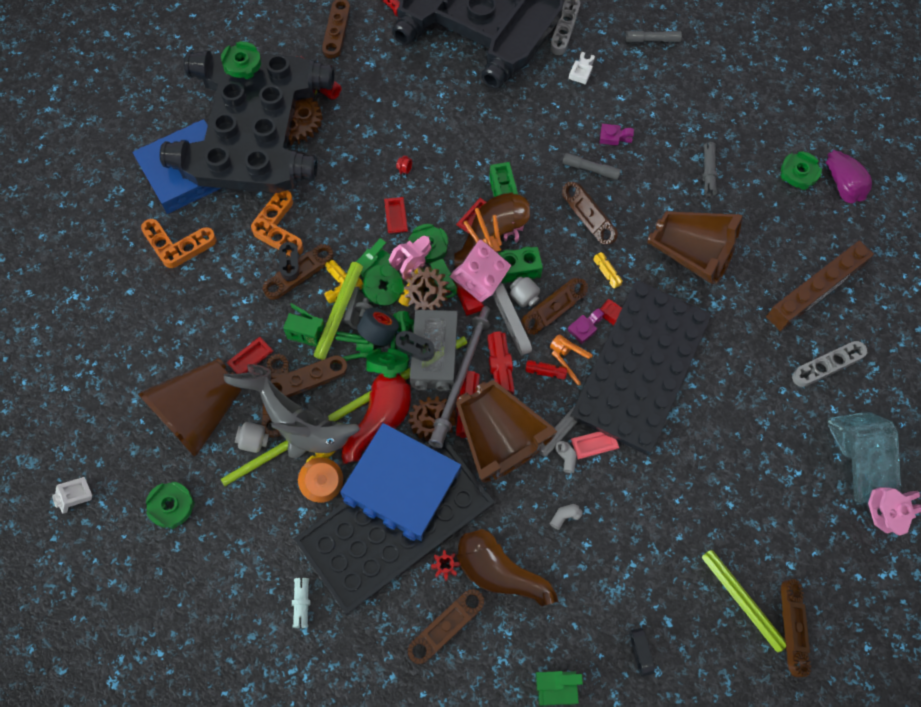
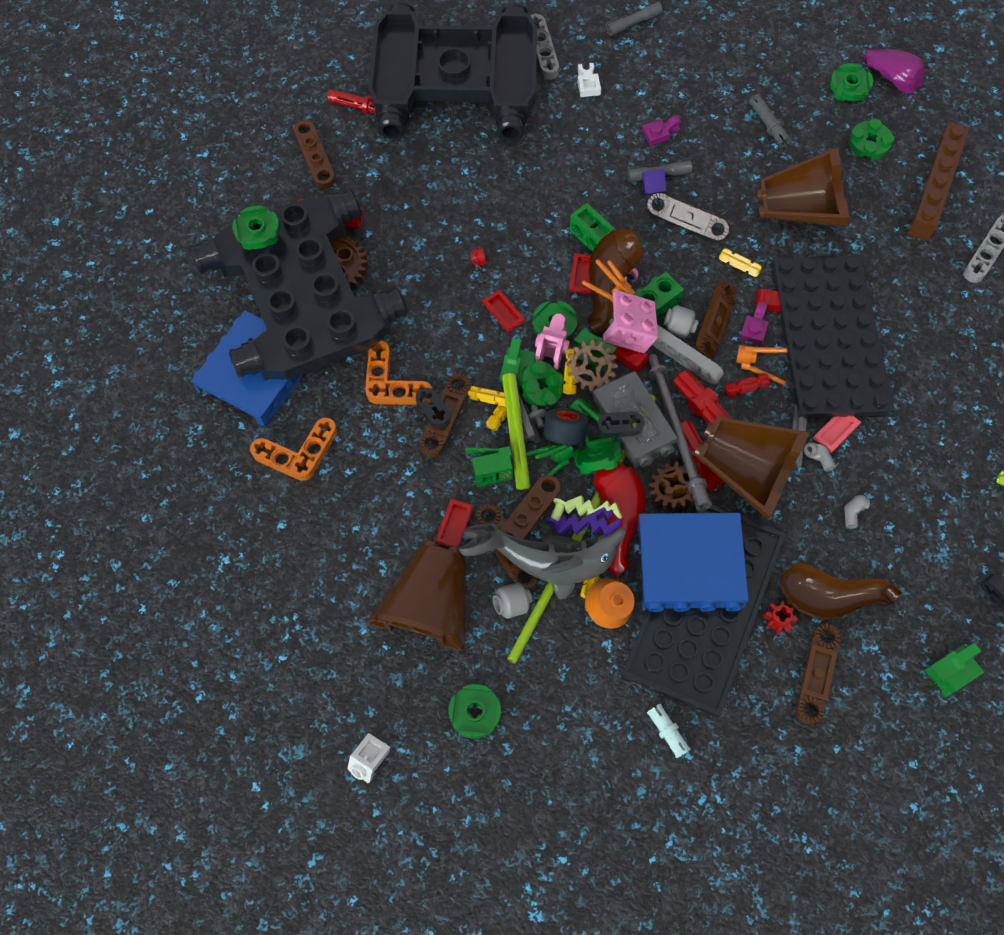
camera: 25 degrees left, 0 degrees up
none -> piece [545,496,622,536]
none -> dark purple tile [642,169,666,194]
none -> green plate [849,118,894,160]

